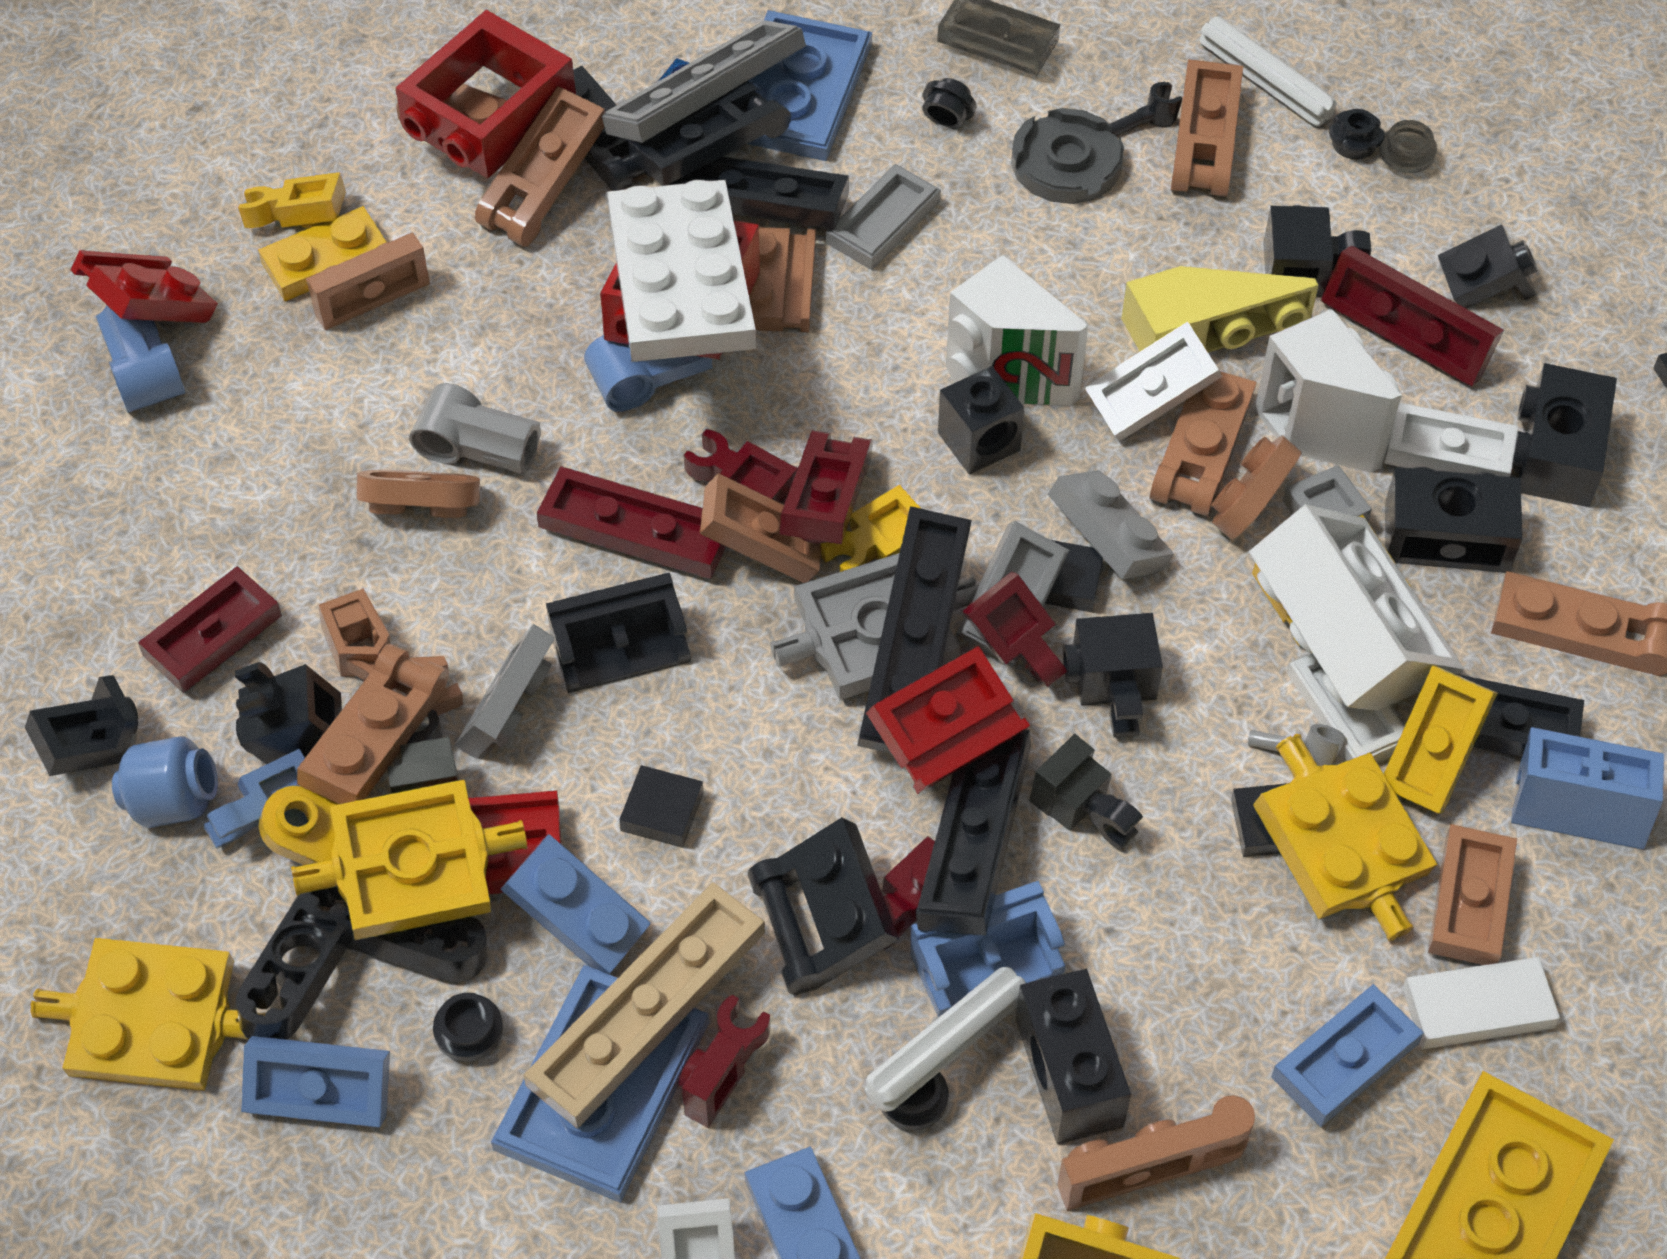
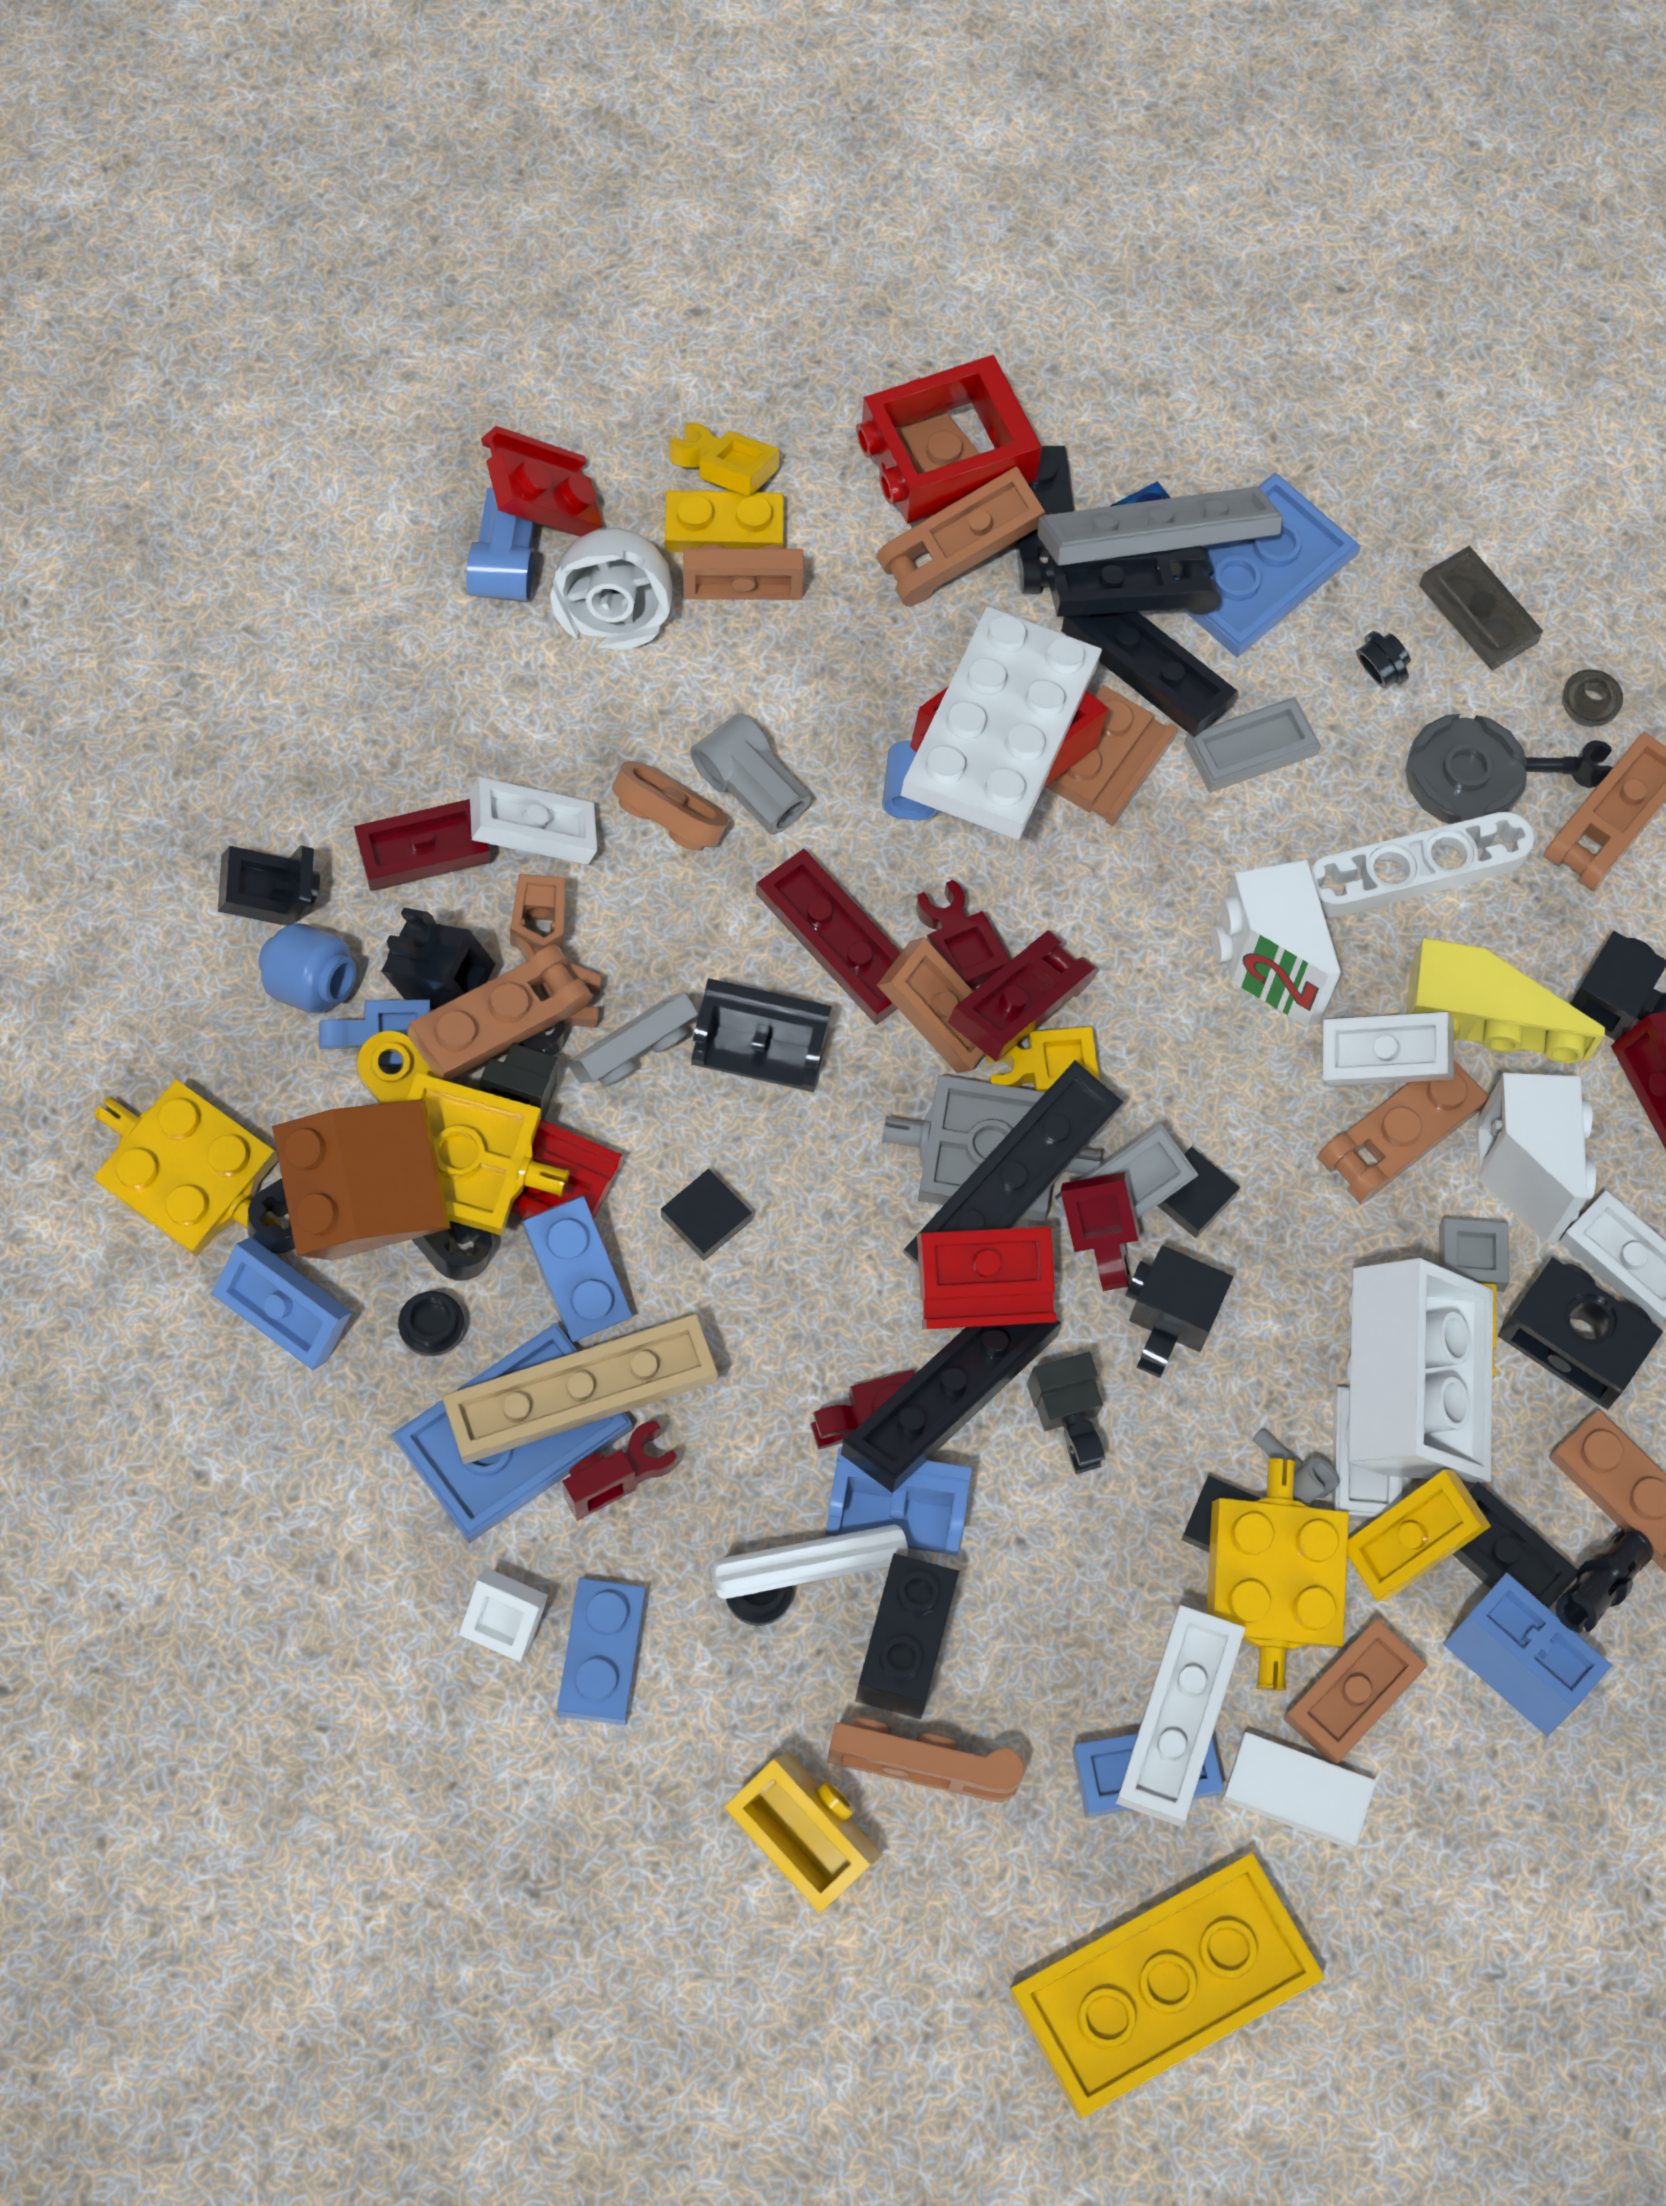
camera: 25 degrees right, 10 degrees up
black plate [747,817,899,995] -> none
black brick [938,366,1024,475] -> none
light grey plate [1048,470,1174,579] -> none
nougat plate [1211,435,1302,540] -> none
none -> dark orange slope [272,1099,451,1261]
none -> white plate [470,776,597,865]
none -> white cylinder [550,528,673,650]
none -> white plate [1116,1605,1245,1827]
none -> white beam [1310,812,1535,917]
none -> black pin [1555,1528,1654,1633]
none -> clear smoke plate [1562,669,1623,727]

